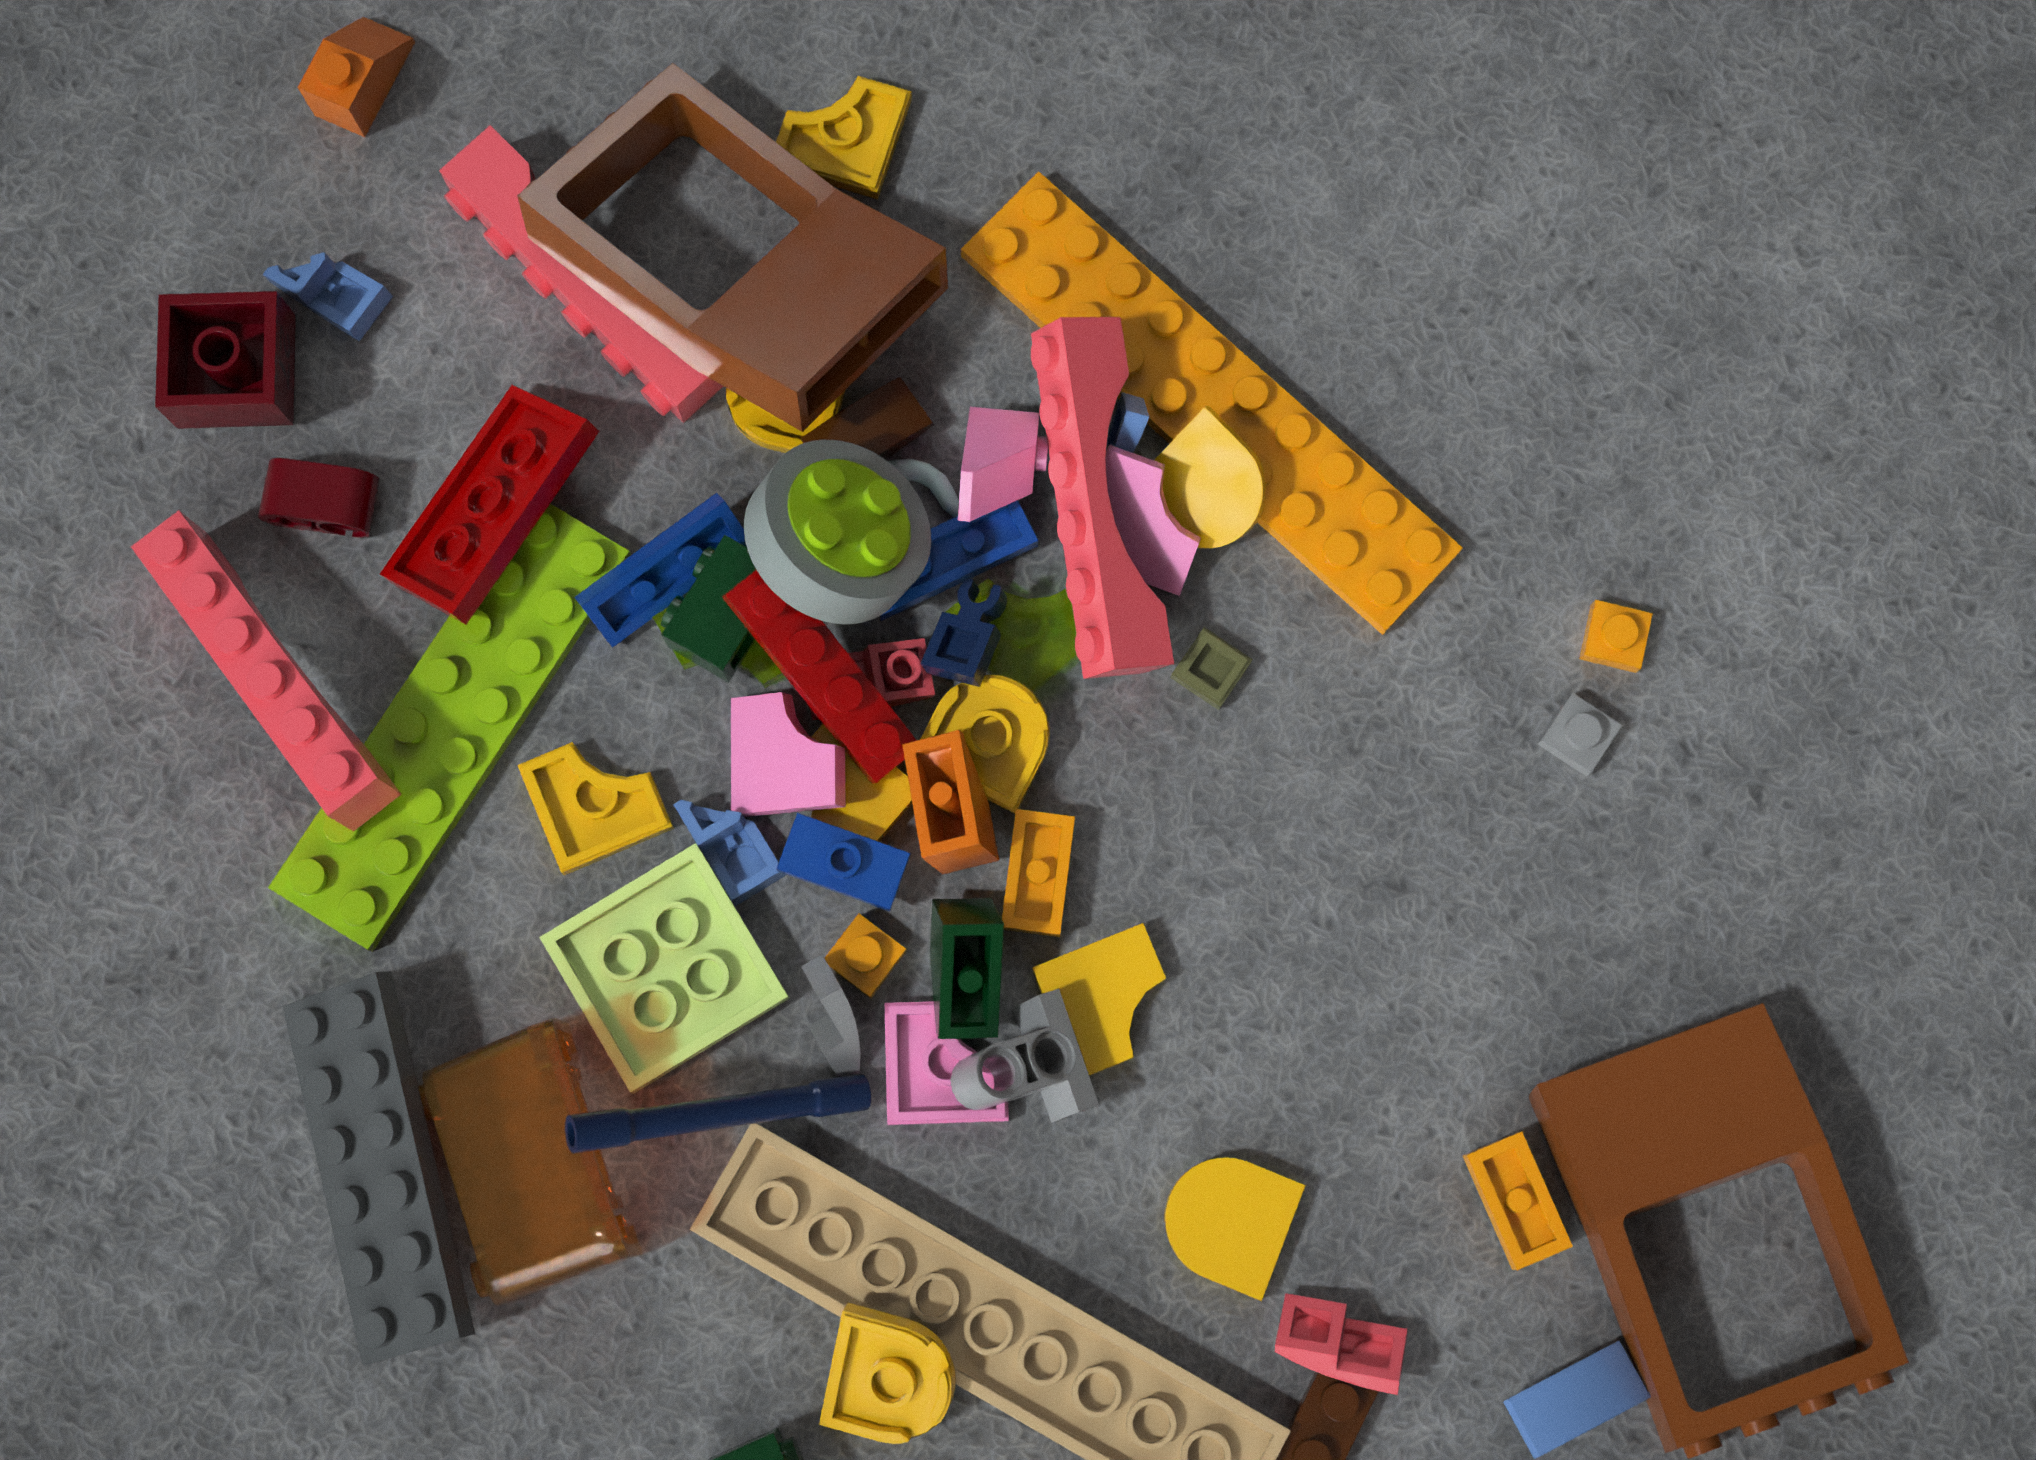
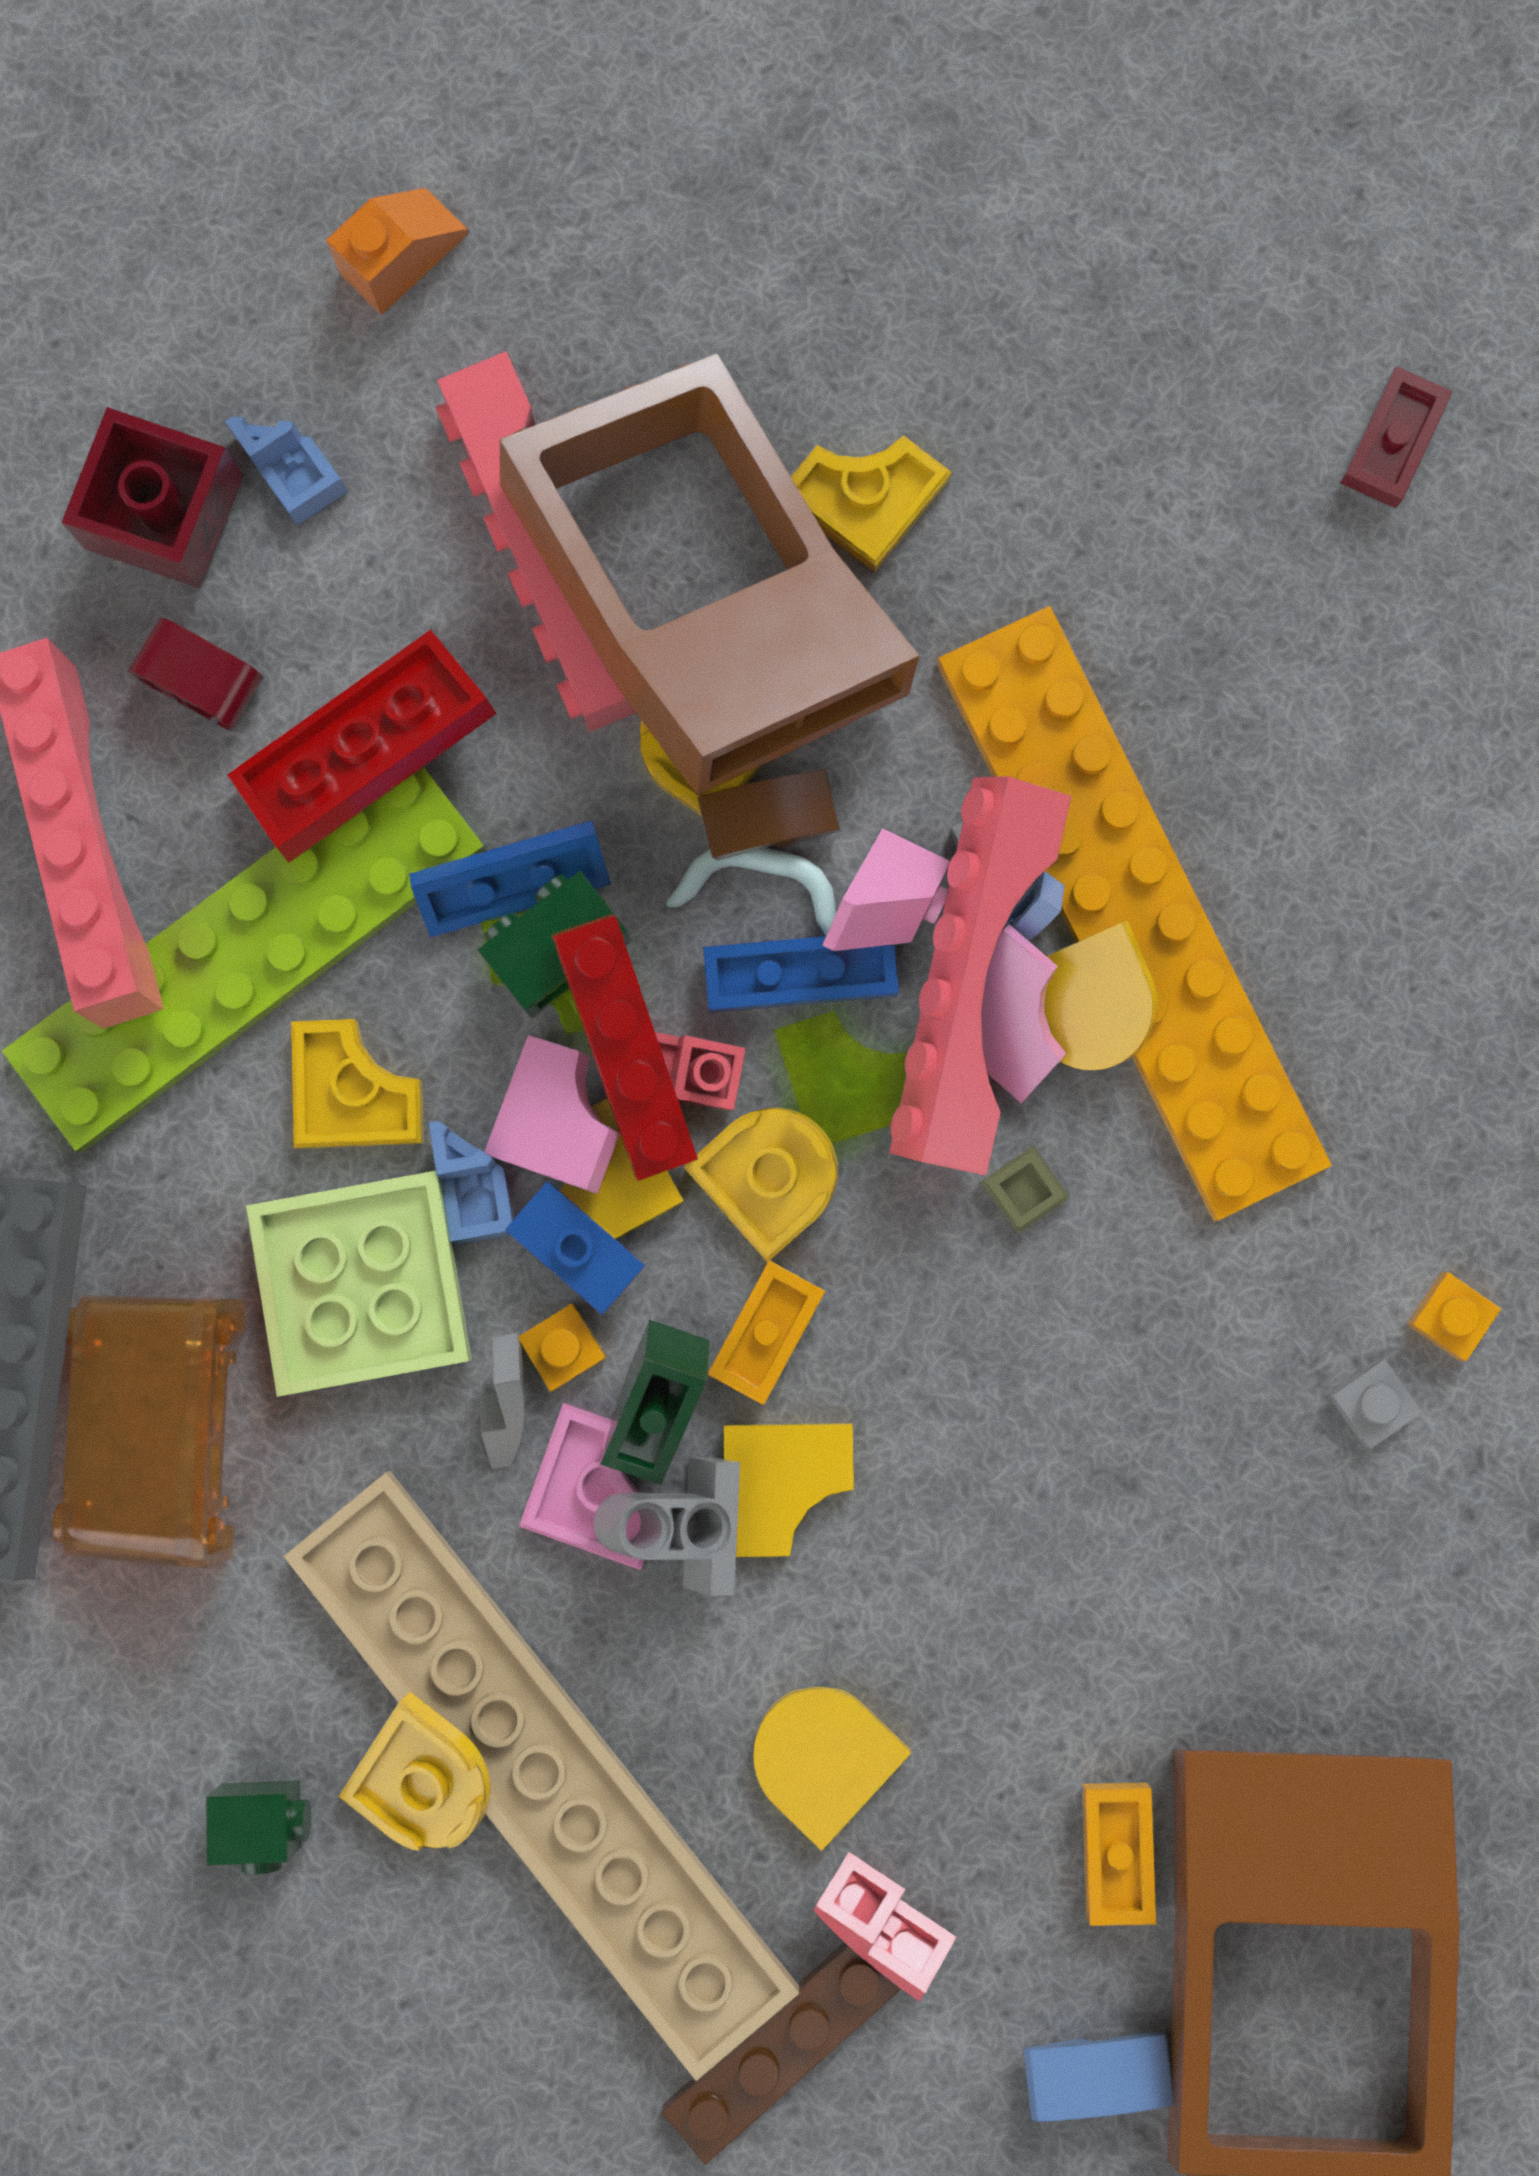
camera: 25 degrees right, 5 degrees up
dark blue piece [565,1074,871,1153] -> none
wheel [744,440,931,624] -> none
orange slope [902,730,999,874] -> none
dark blue plate [920,578,1007,687] -> none

